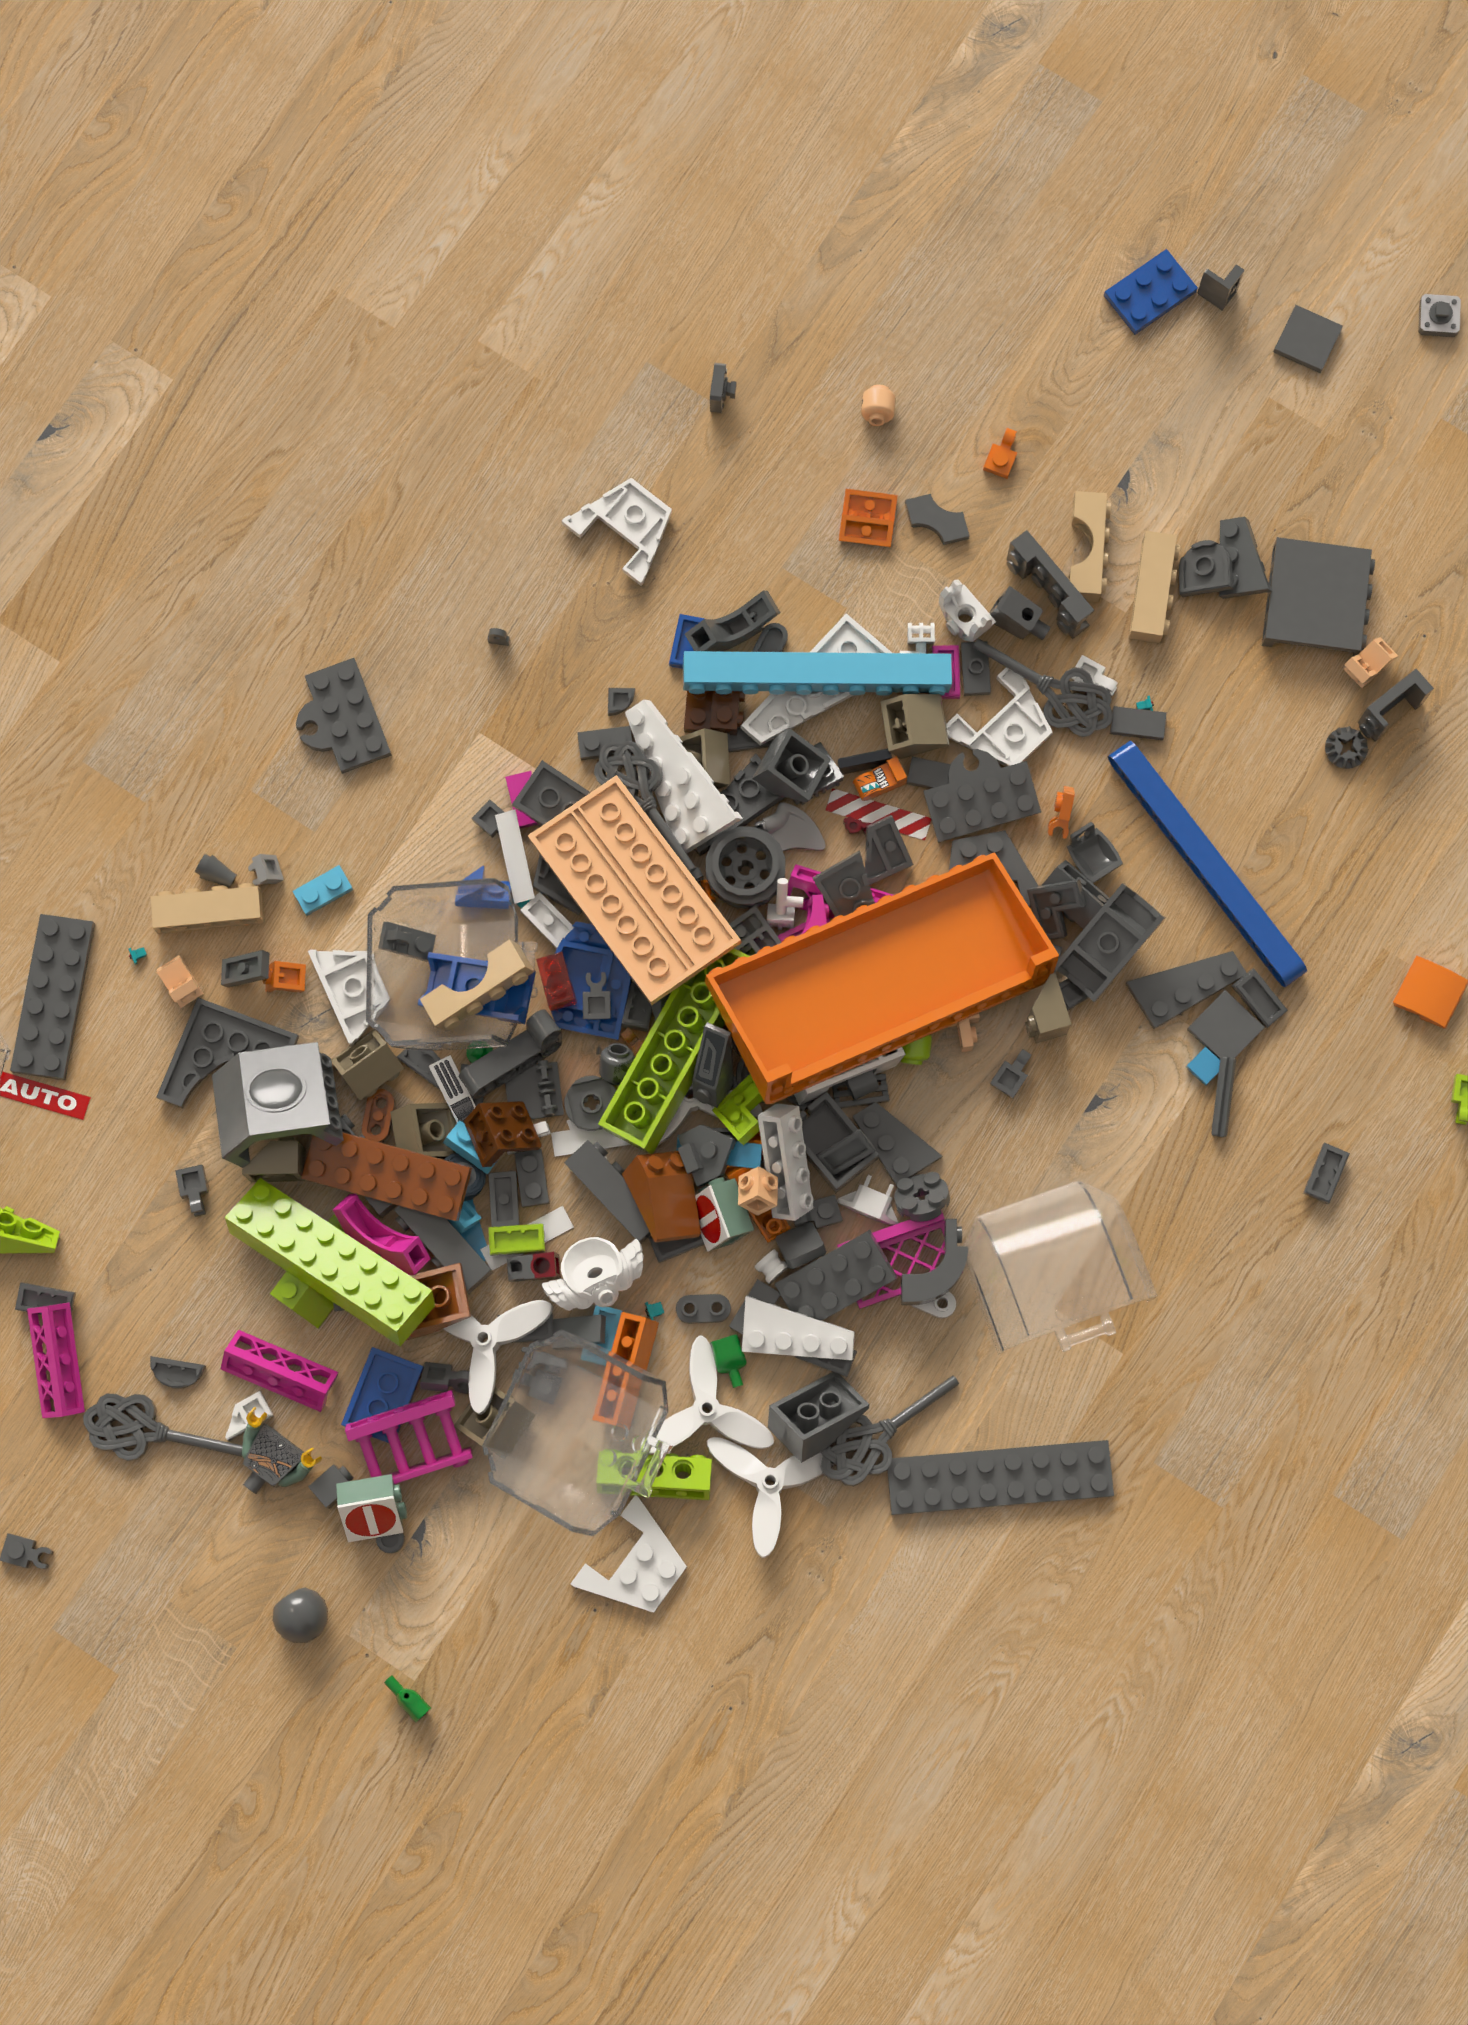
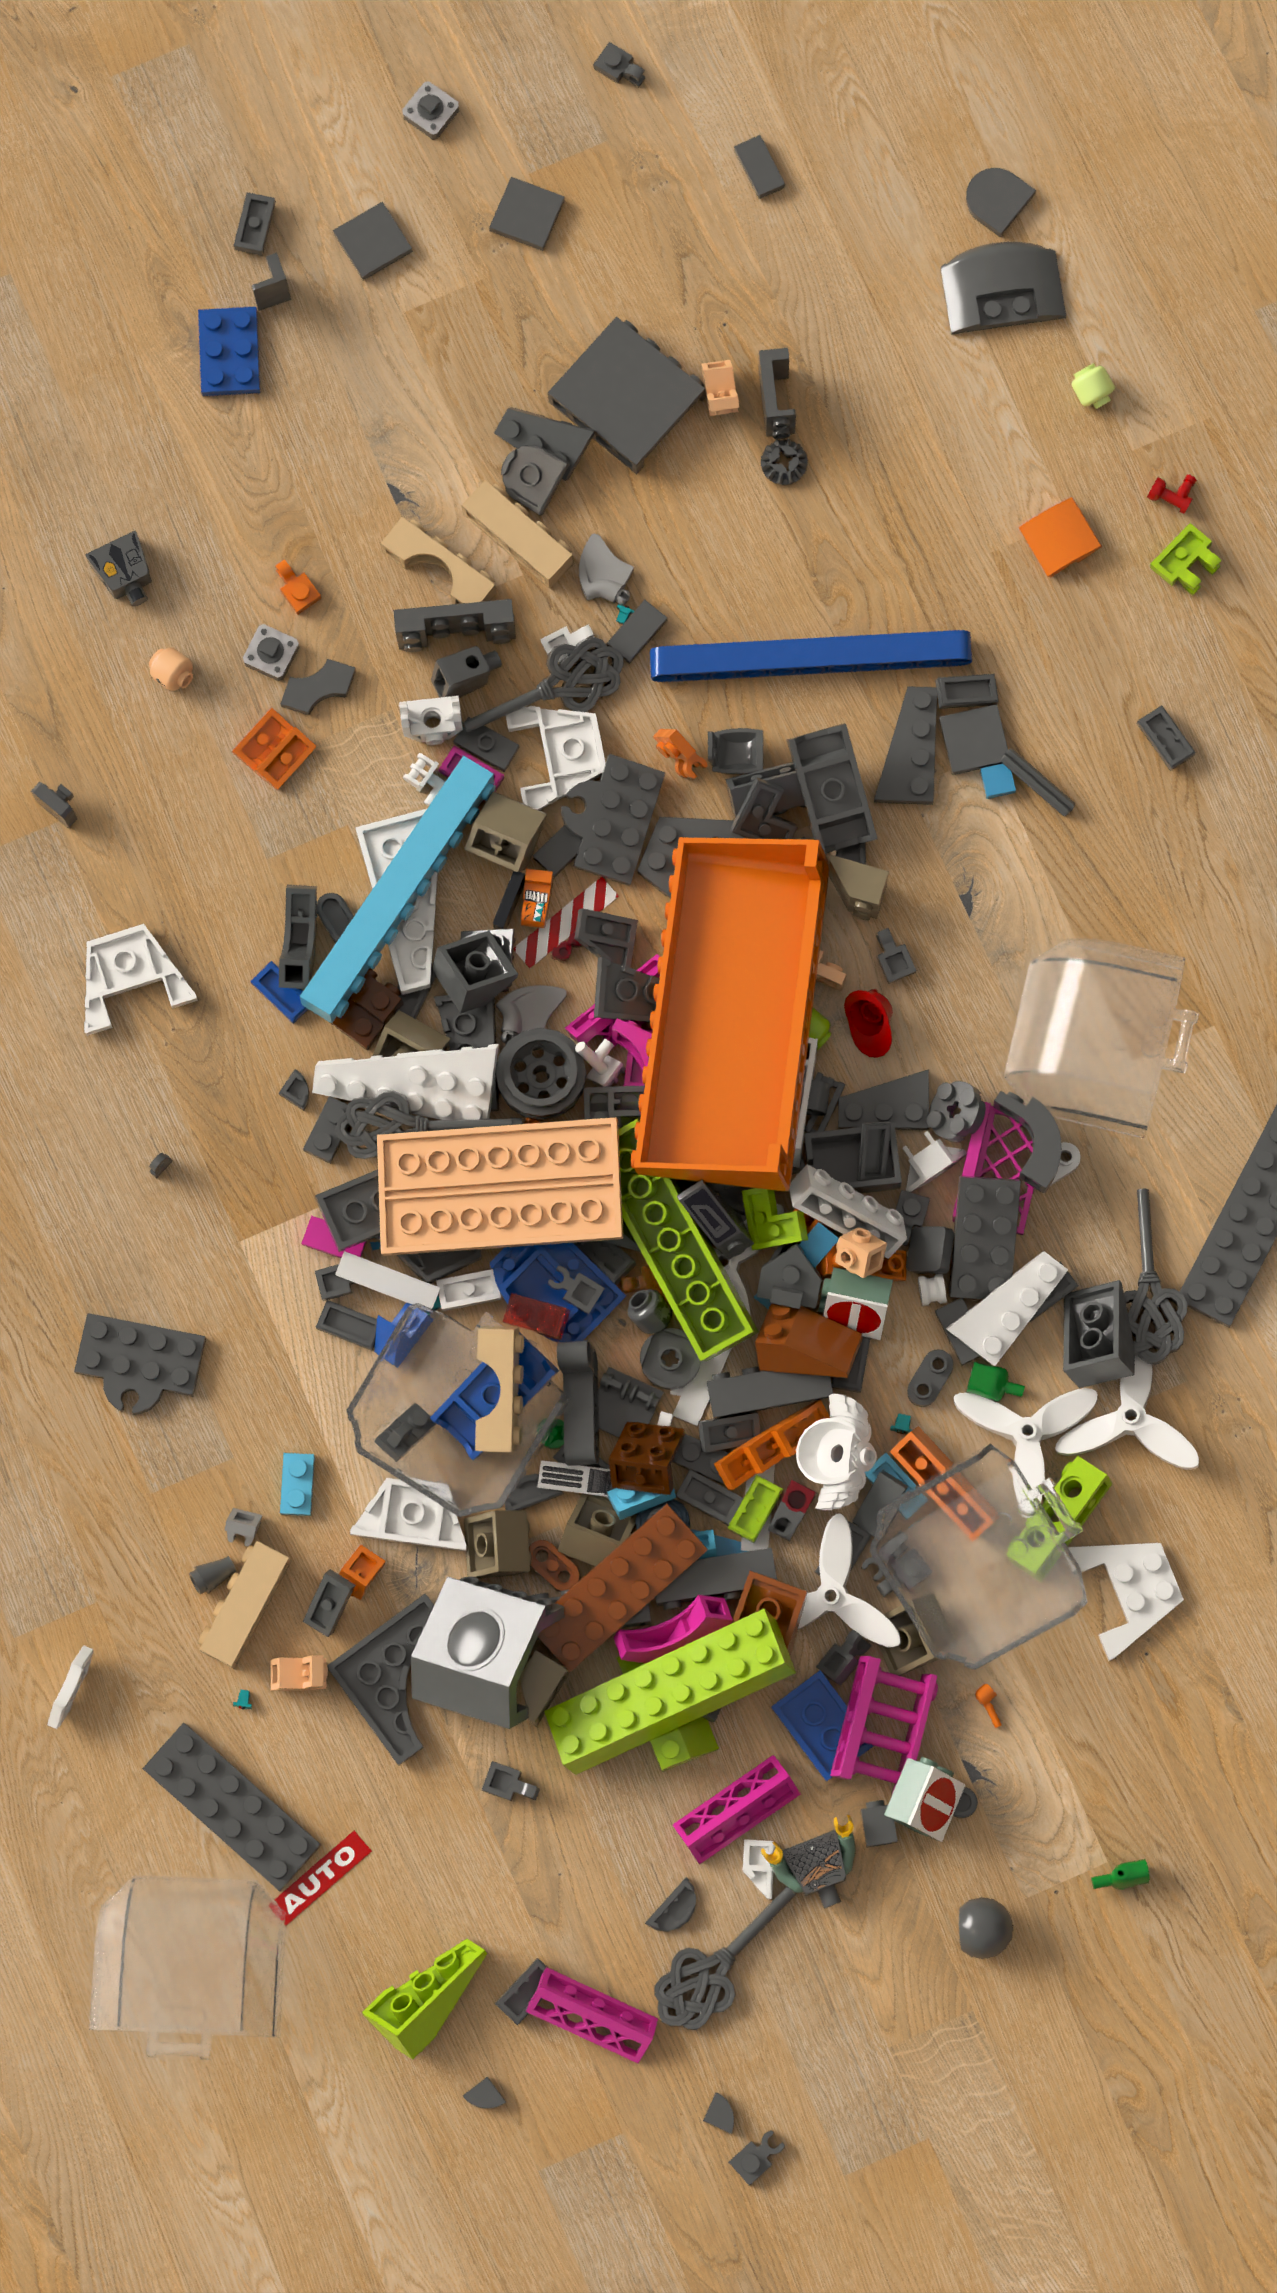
camera: 55 degrees left, 0 degrees up
none -> white tile [47,1645,94,1729]
none -> dark grey torso [85,530,152,607]
none -> dark grey plate [234,192,276,256]
none -> piece [243,624,300,681]
none -> dark grey tile [316,1300,377,1351]
none -> dark grey tile [489,177,565,251]
none -> light grey arm [579,533,634,605]
none -> dark grey hinge [698,1412,761,1452]
none -> dark grey tile [703,2092,734,2134]
none -> orange slope [714,1400,830,1490]
none -> red piece [844,989,893,1058]
none -> orange hand [975,1684,1002,1728]

